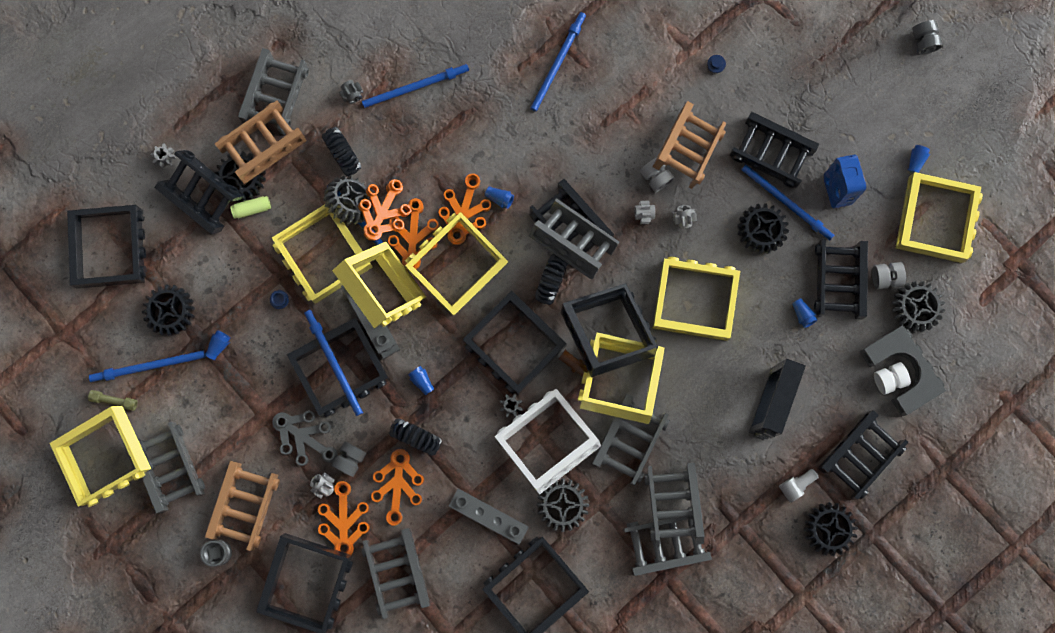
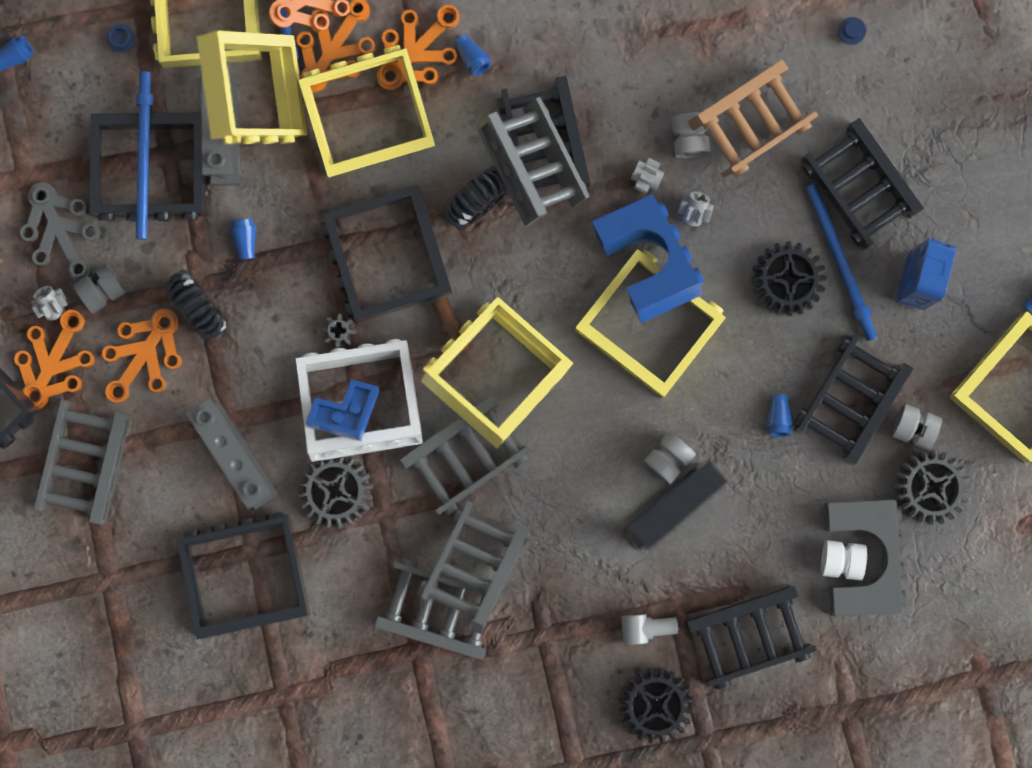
camera: 30 degrees right, 5 degrees up
black window [561,283,658,377] -> none
none -> blue plate [306,379,379,441]
none -> blue arch [592,194,704,323]
none -> light grey wheel [643,431,696,484]

